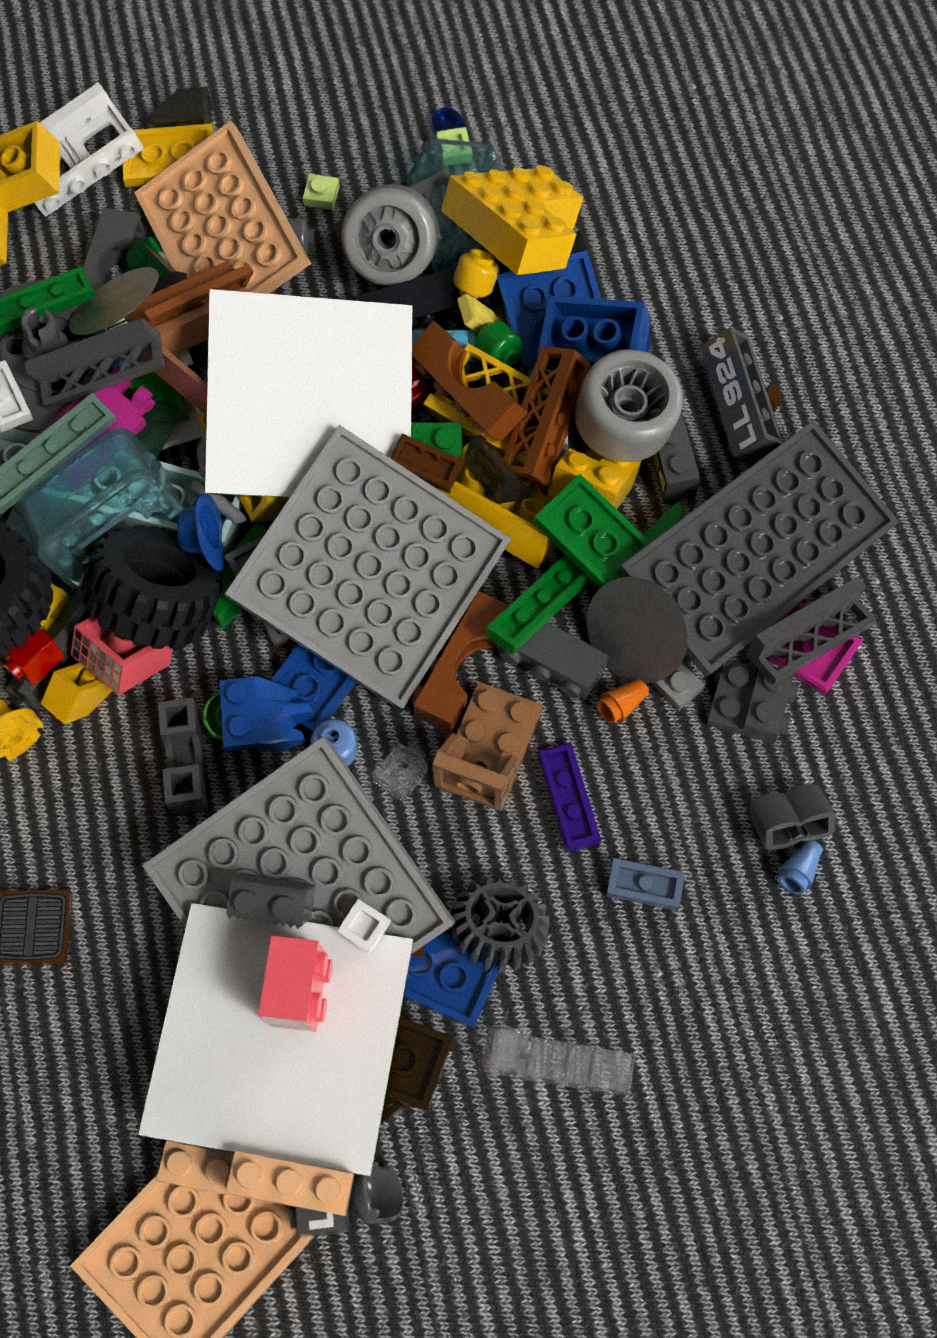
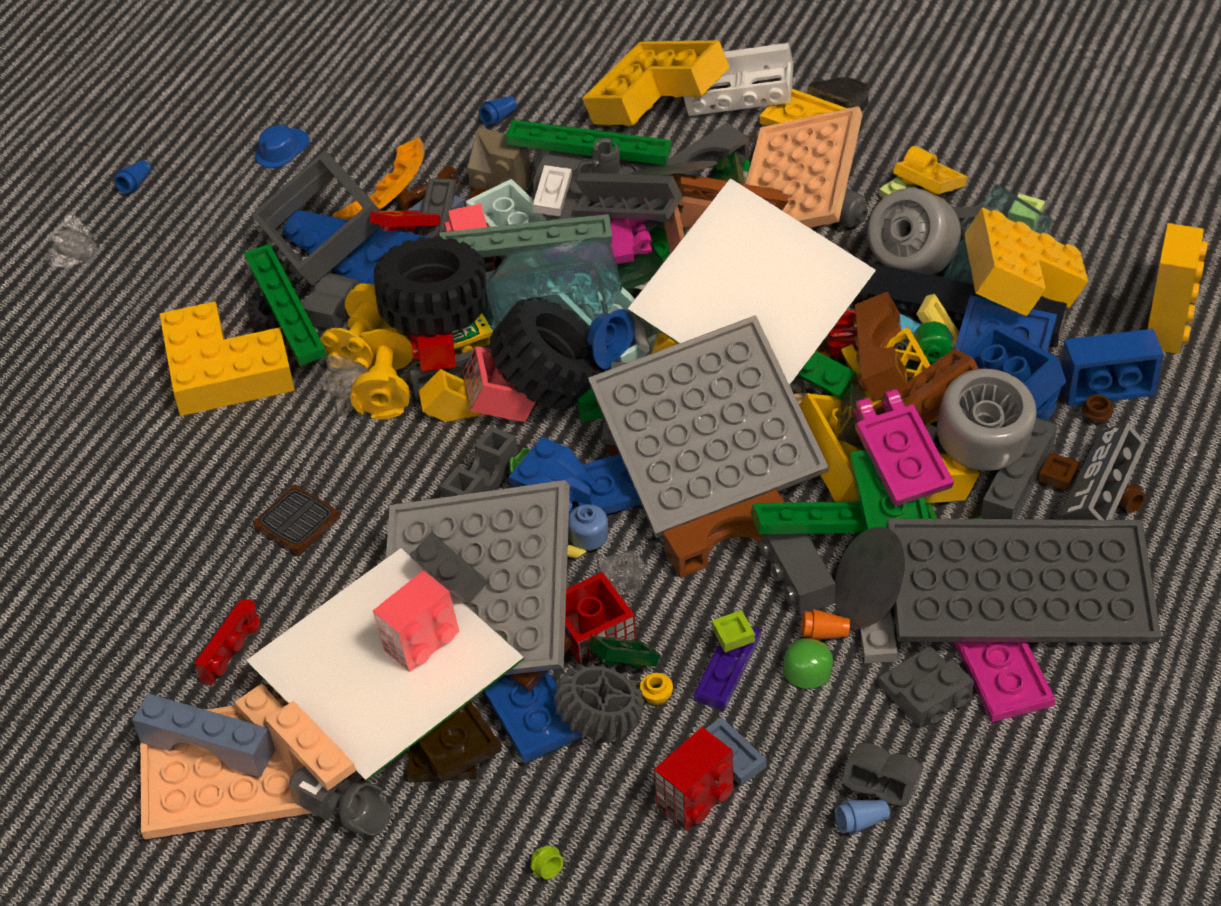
camera: 40 degrees right, 20 degrees down
white plate [337,899,391,954] -> none
reddish brown plate [391,433,464,493] -> none
clear blue tile [432,108,467,136] -> none
medium nougat bracket [432,682,543,811] -> none
yellow head [453,249,499,300] -> none
clear beam [483,1025,635,1096] -> none
dark grey fence [746,577,877,685] -> none
none -> sand blue arch [132,694,275,778]
none -> red plate [194,599,260,686]
none -> lime plate [531,845,563,879]
none -> red brick [565,572,636,665]
none -> dark green plate [588,635,661,669]
none -> yellow plate [640,673,673,705]
none -> red brick [654,727,734,831]
none -> lime plate [712,610,755,652]
none -> bright green hair [783,638,833,689]
none -> dark pink tile [853,389,954,507]
none -> yellow plate [893,146,968,196]
none -> reddish brown plate [1038,452,1080,491]
none -> blue brick [1061,329,1164,407]
none -> reddish brown plate [1082,394,1113,422]
none -> yellow brick [1148,223,1208,354]

